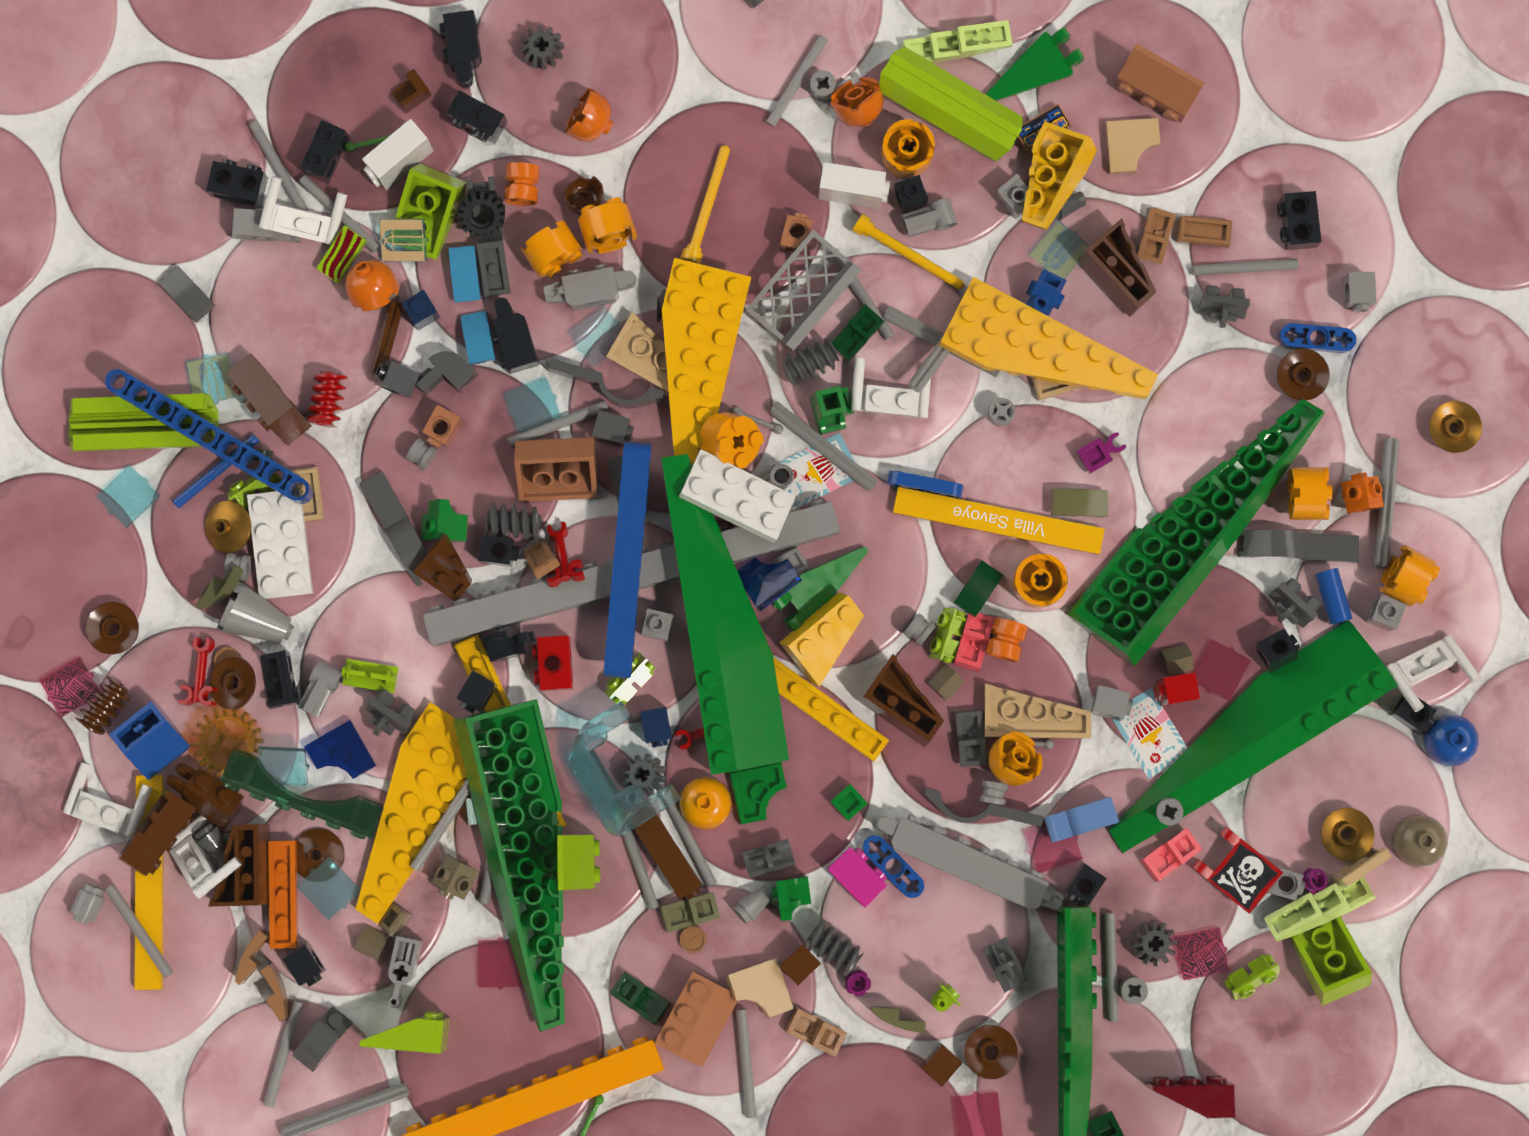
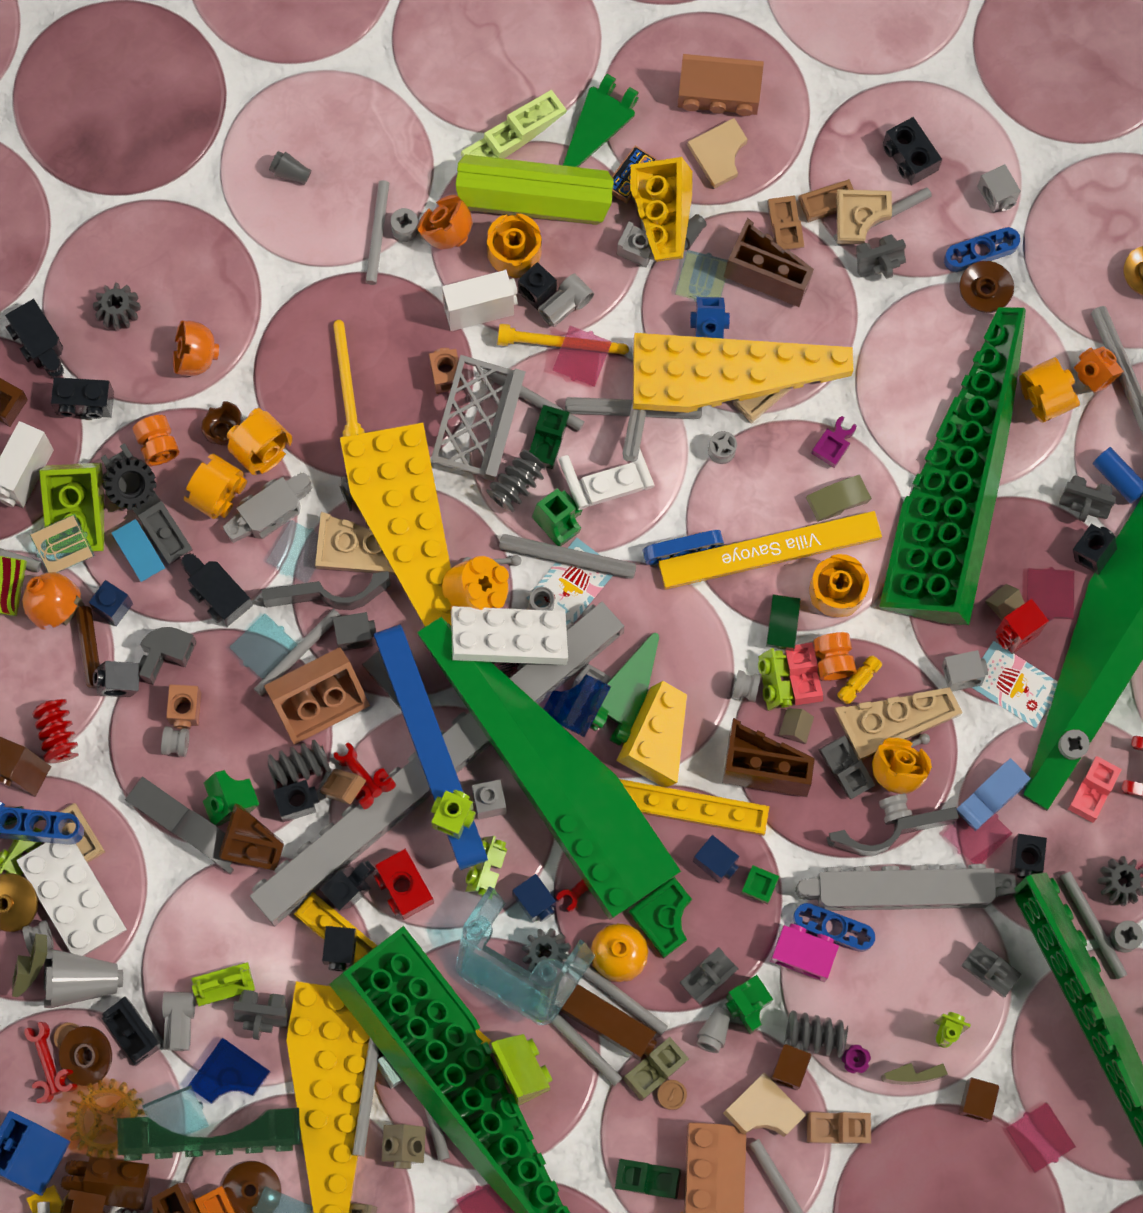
camera: 30 degrees left, 10 degrees down
dark azure slope [461,311,496,365] -> none
reddish brown dish [964,1025,1018,1079] -> none
dark grey piece [1238,530,1359,563] -> none
none -> lime brick [431,790,476,839]
none -> clear pink piece [552,326,612,387]
none -> dark blue brick [693,835,739,883]
none -> tan tile [836,189,892,244]
none -> yellow axle [837,655,882,704]

